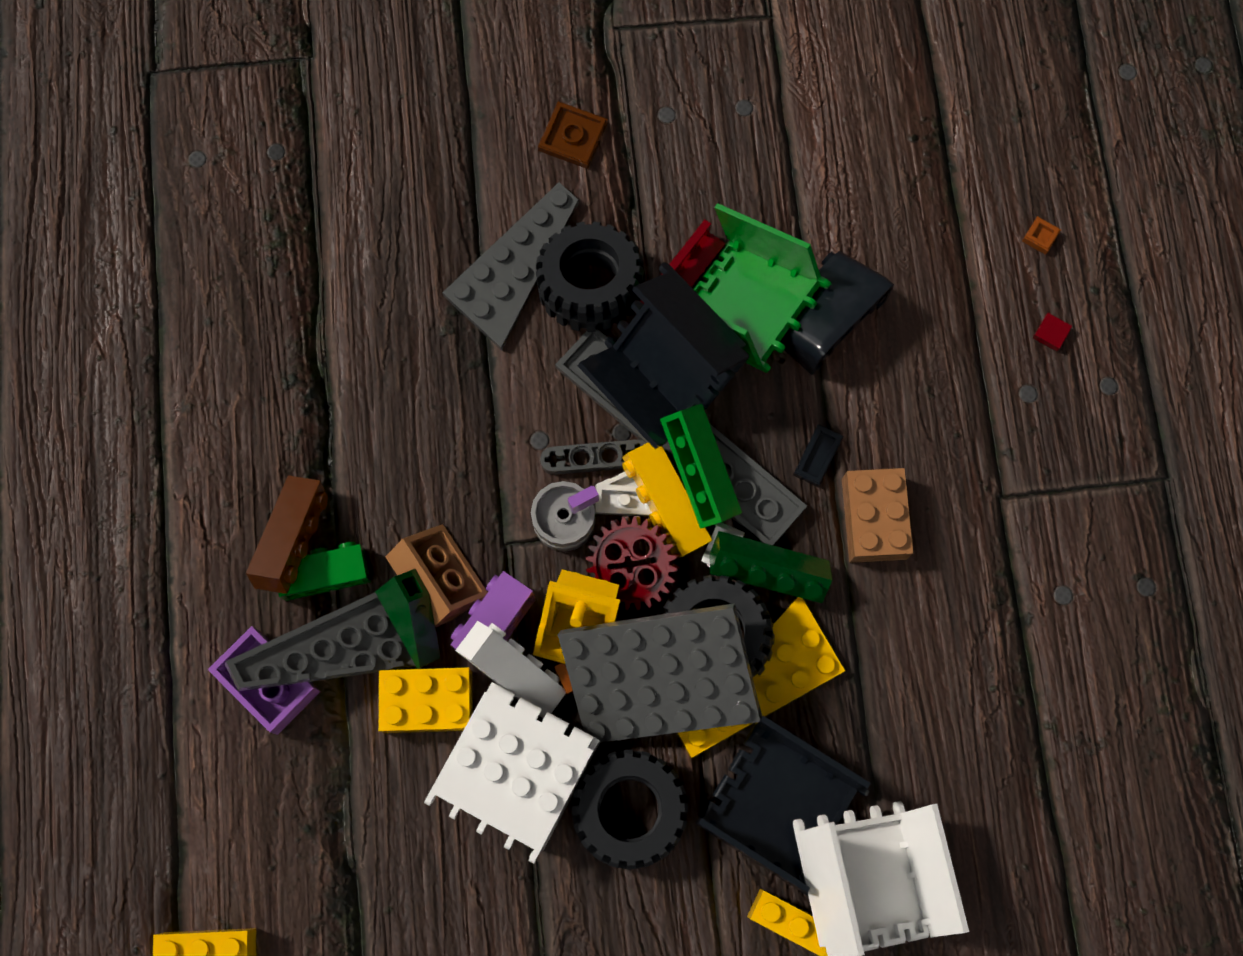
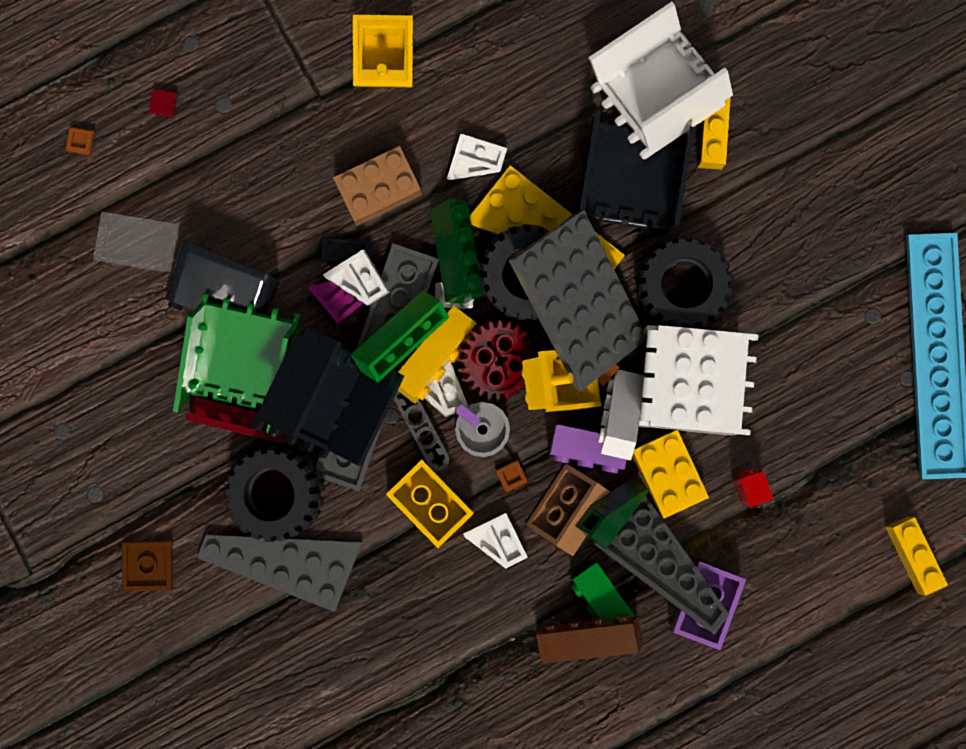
camera: 115 degrees left, 10 degrees up
none -> clear piece [93,212,179,273]
none -> magenta wing [308,281,364,325]
none -> white wing [323,250,390,305]
none -> yellow piece [353,15,414,87]
none -> yellow brick [386,460,474,548]
none -> white wing [447,134,507,180]
none -> white wing [463,513,528,568]
none -> dark orange tile [495,460,528,492]
none -> red brick [732,468,774,508]

